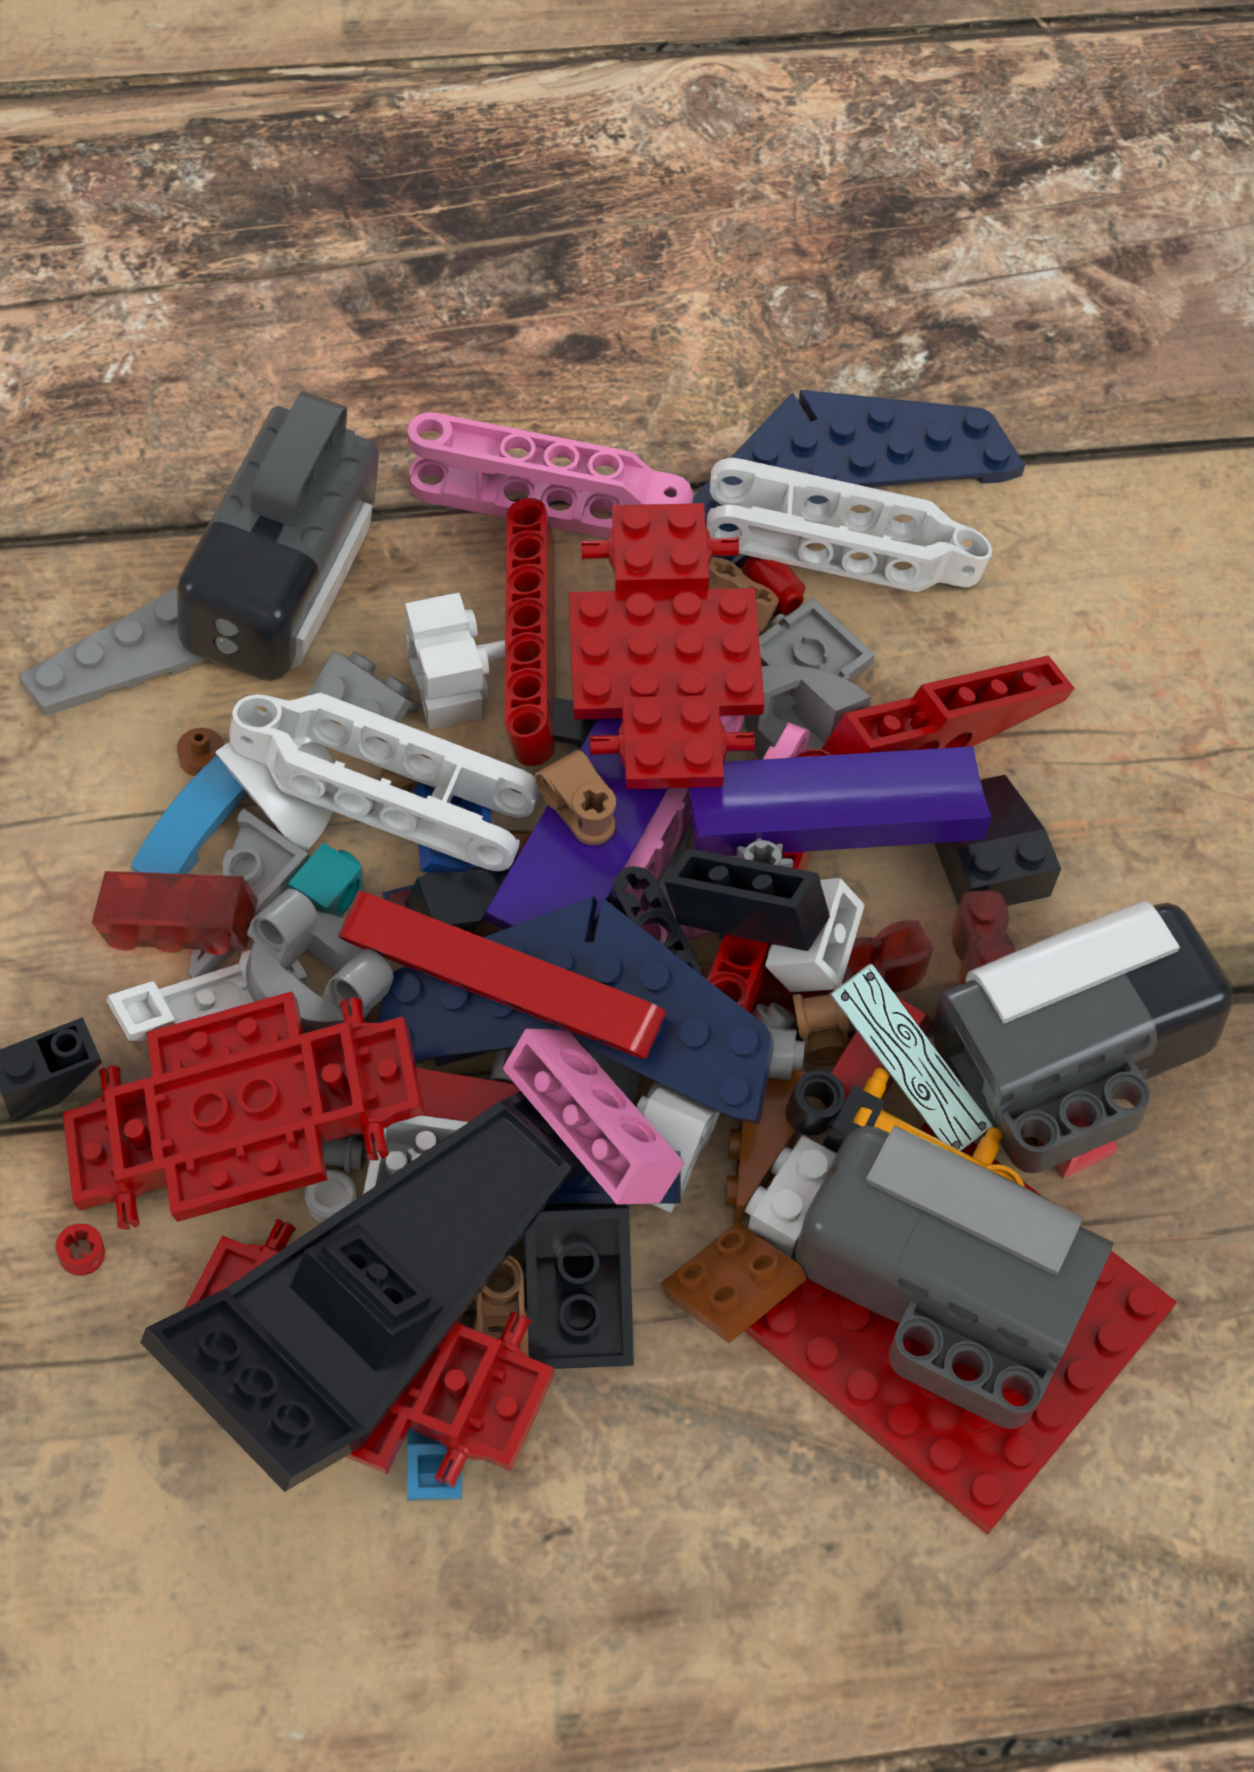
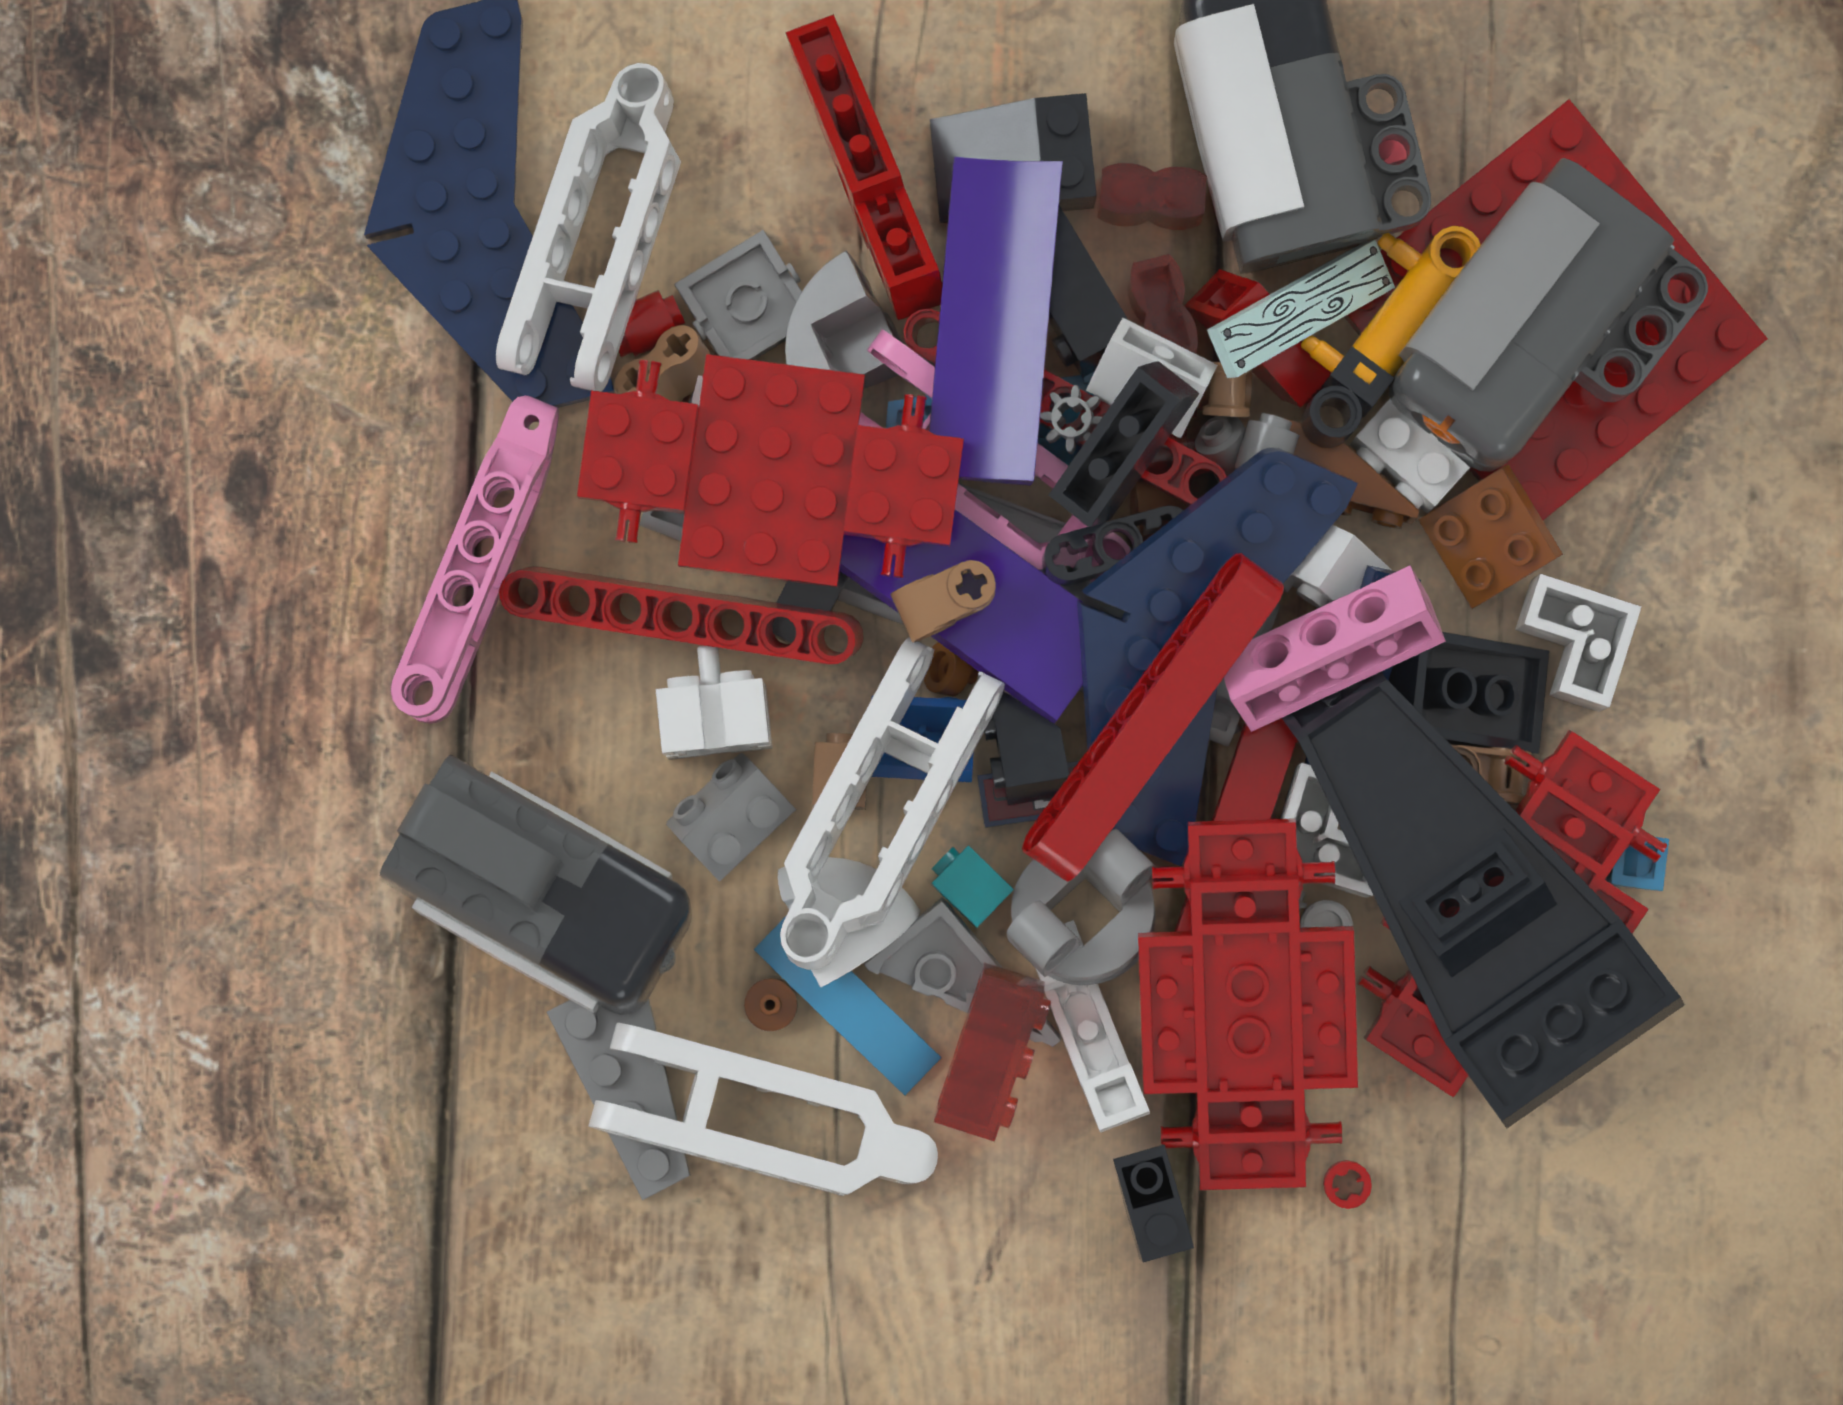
camera: 75 degrees left, 25 degrees up
none -> white piece [589,1023,938,1196]
none -> black brick [1048,205,1128,378]
none -> white brick [1515,574,1641,712]

